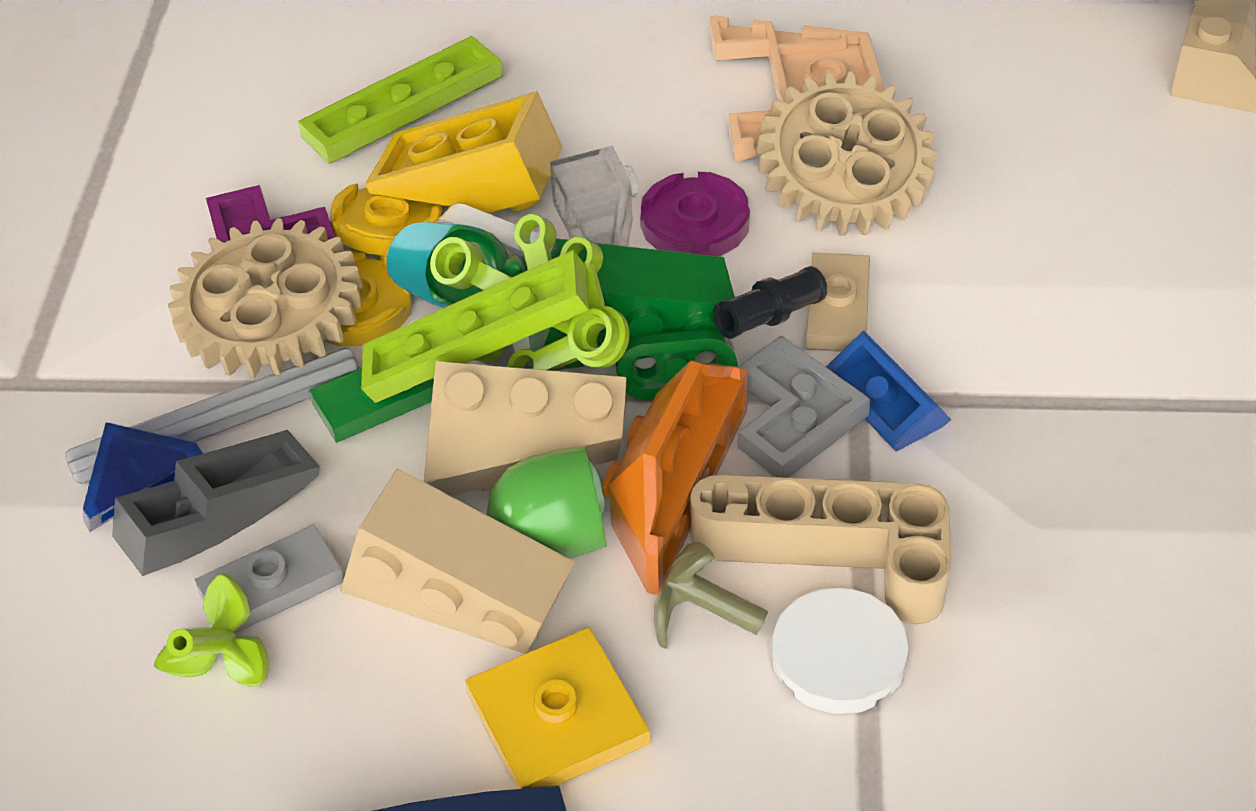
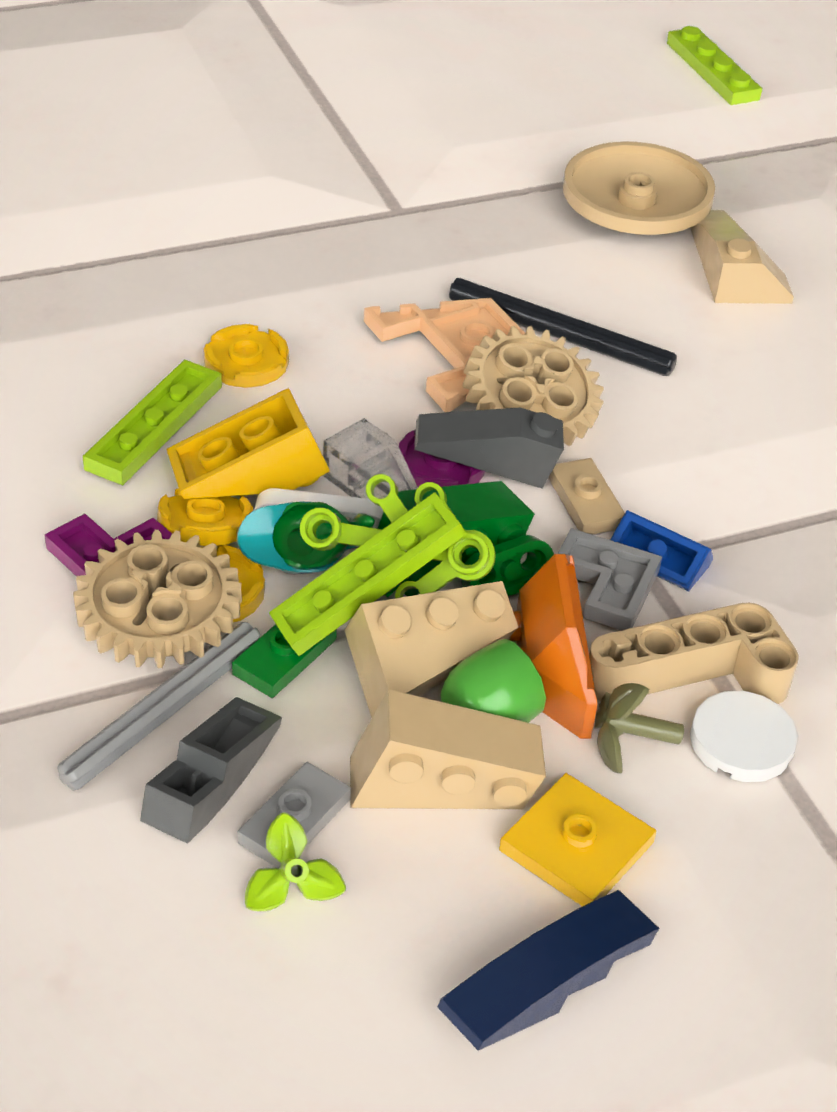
camera: 30 degrees left, 5 degrees down
clear blue slope [83,422,203,532] -> none
black pin [713,266,827,339] -> none
none -> yellow tile [203,324,289,388]
none -> dark grey slope [414,407,564,488]
none -> black axle [449,278,677,376]

